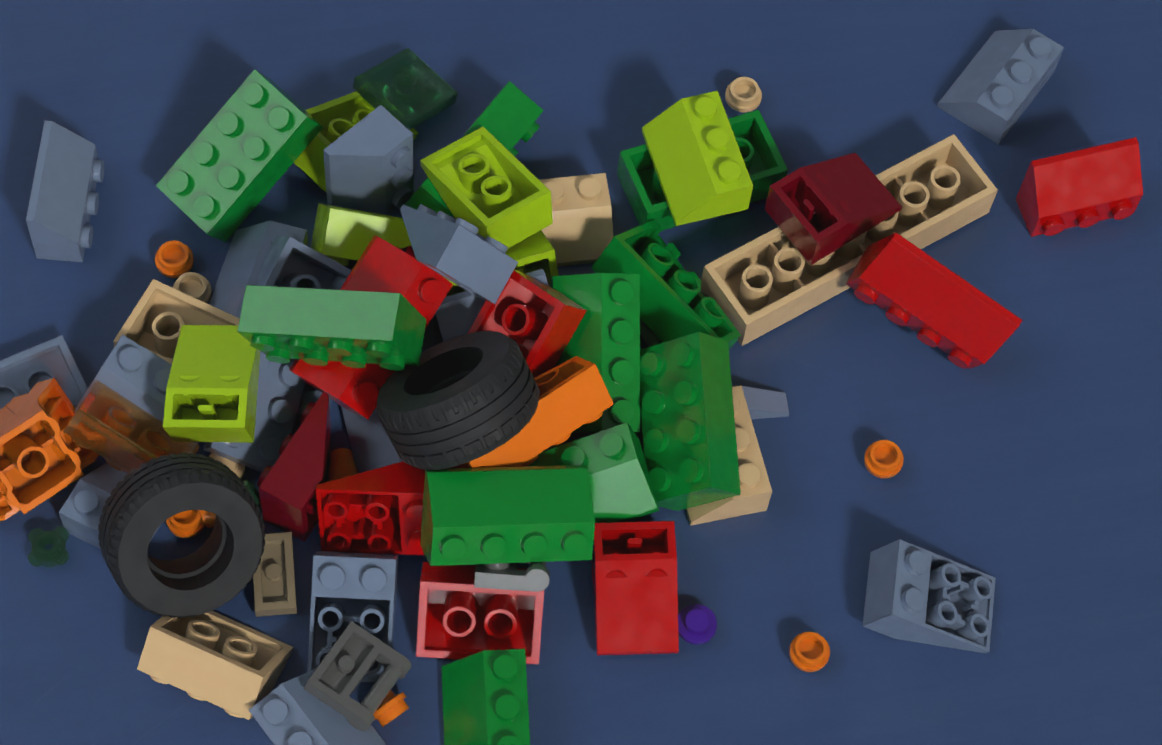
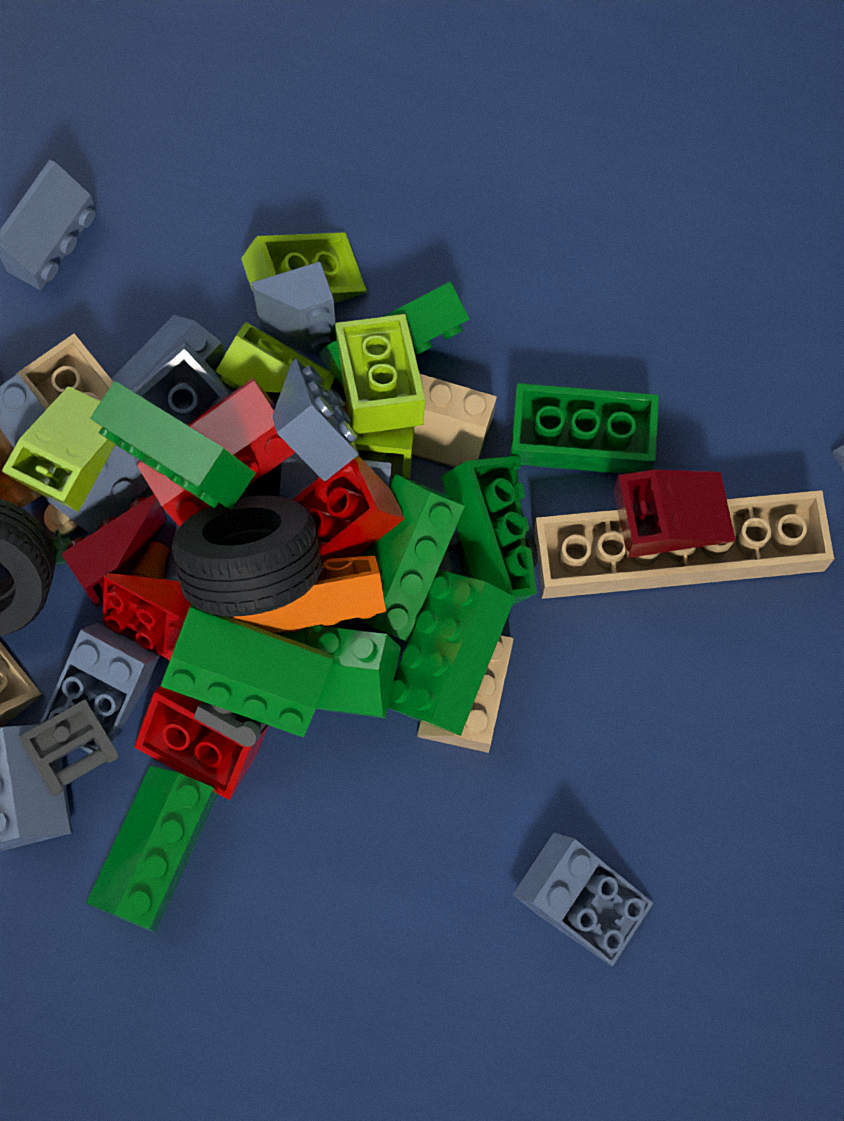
camera: 30 degrees right, 10 degrees up
orange plate [155,240,194,278] -> none
green brick [156,69,323,242] -> none
tan plate [173,272,212,303] -> none
dark tan plate [253,532,297,617] -> none
clear green plate [352,48,458,130] -> none
orange plate [373,690,410,727] -> none
red slope [591,521,679,656] -> none
lime slope [641,91,753,226] -> none
dark purple plate [678,604,717,645] -> none
tan plate [725,77,762,113] -> none
sand blue piece [742,386,789,419] -> none
orange plate [789,632,830,672] -> none
red slope [846,233,1022,369] -> none
orange plate [864,440,904,478] -> none

